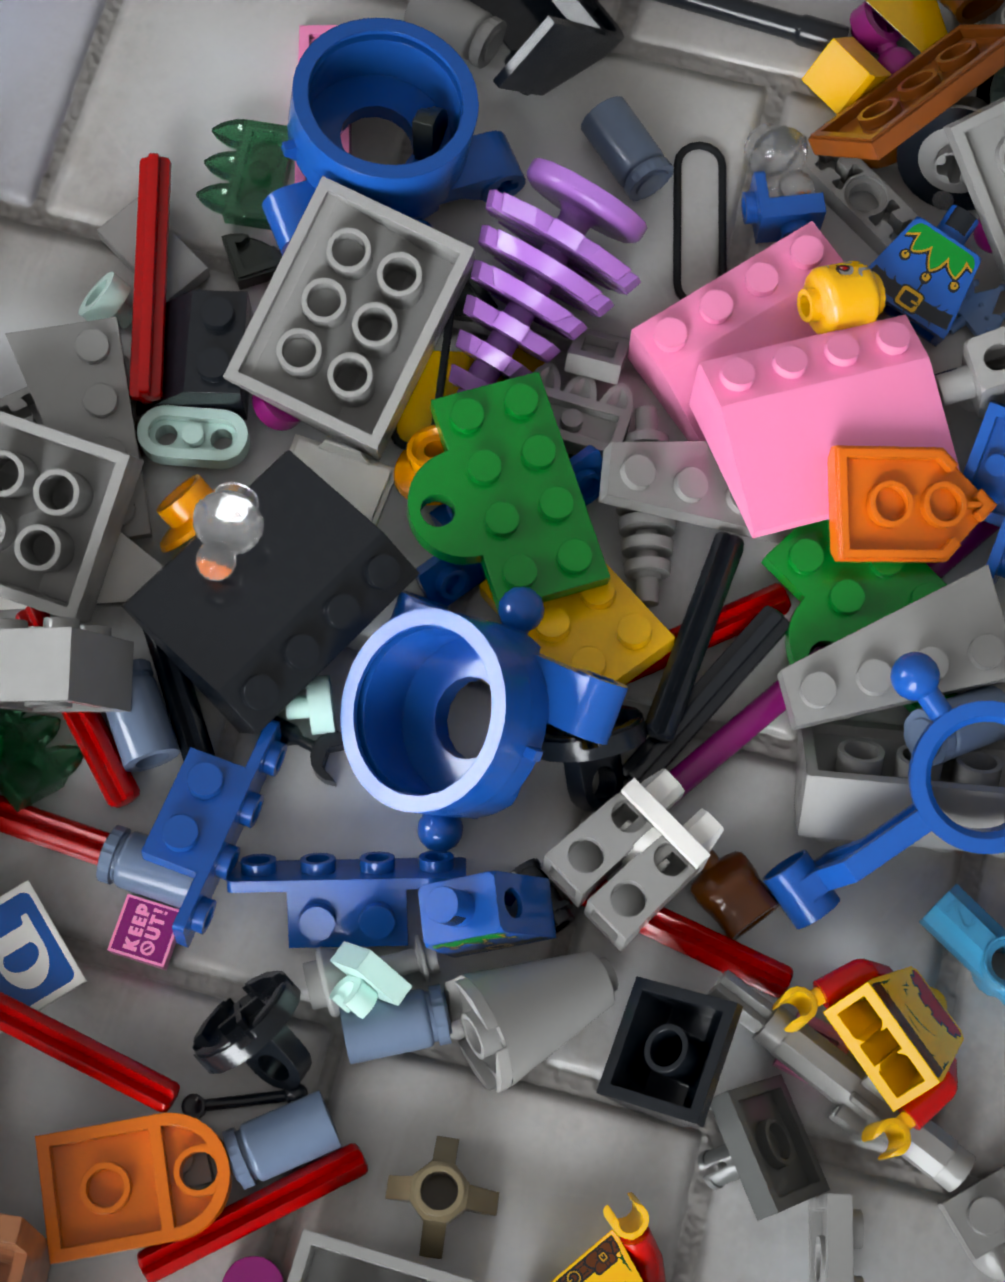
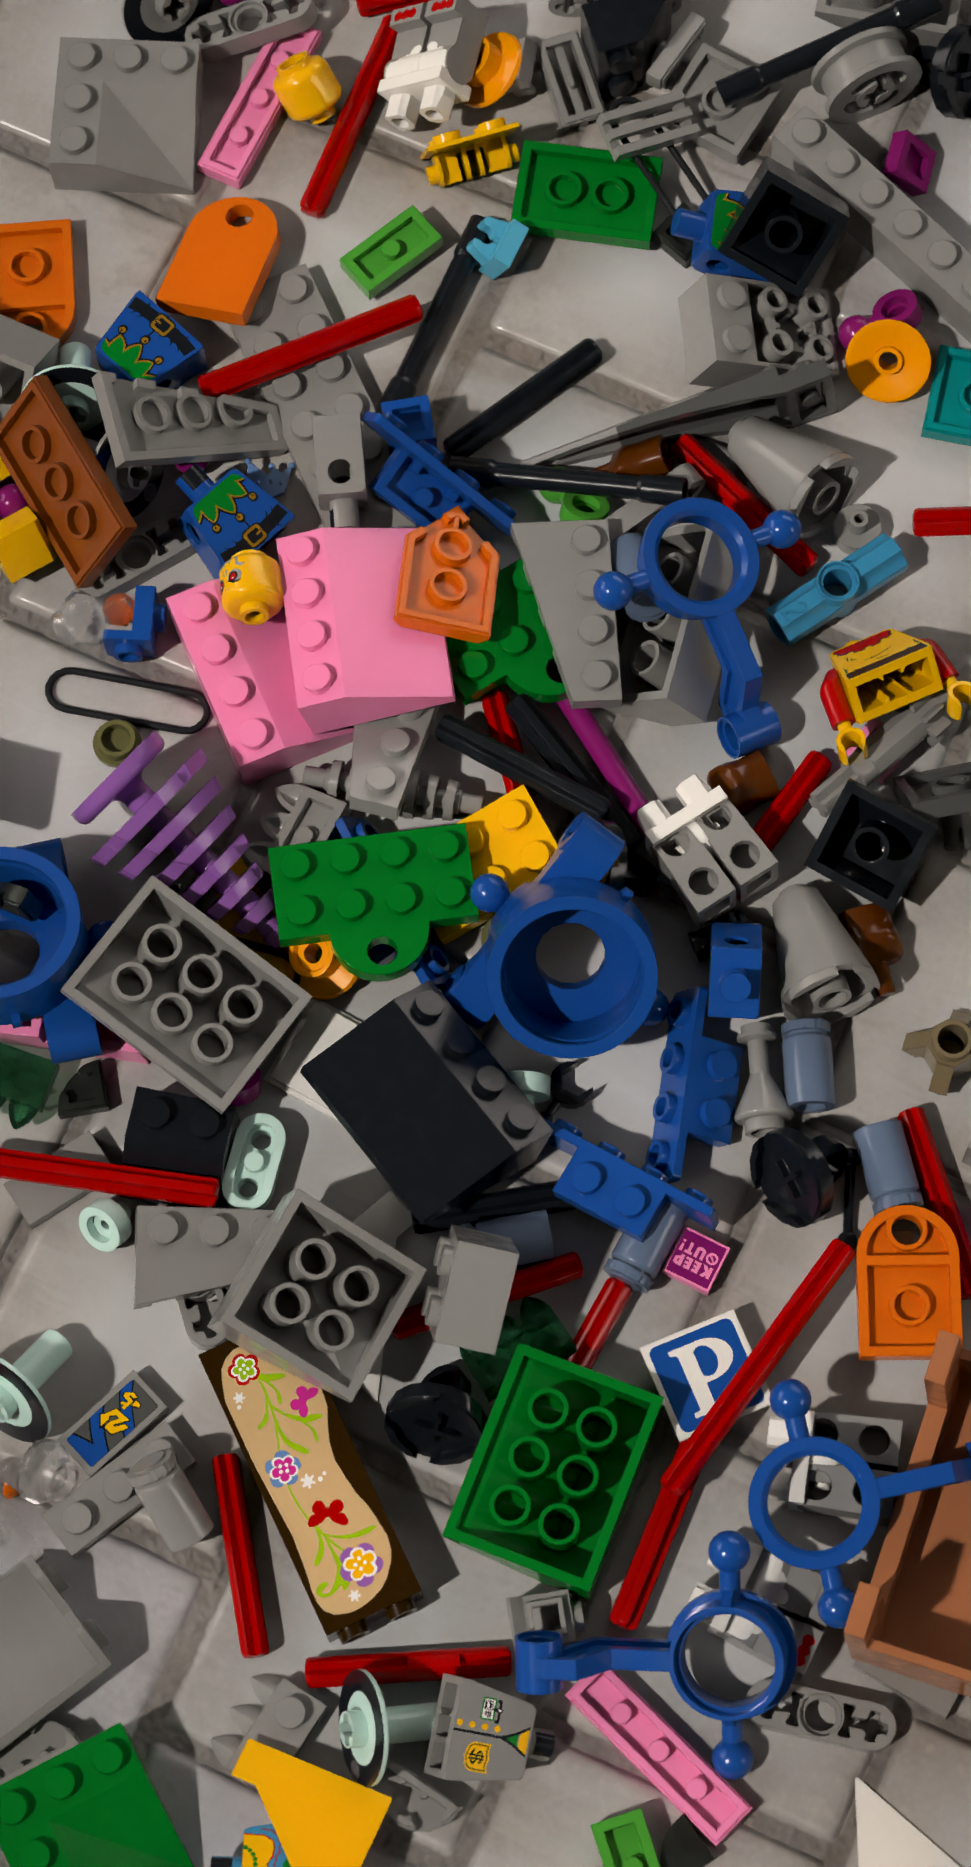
camera: 75 degrees left, 0 degrees up
light orange piece [156,474,239,553] -> none
clear animal [193,482,264,581] -> none
light aqua tile [329,941,412,1019] -> none
light grey tile [564,329,630,385] -> none
sand blue piece [581,96,674,201] -> none
none -> olive plate [93,719,142,768]
none -> reddish brown piece [838,903,904,998]

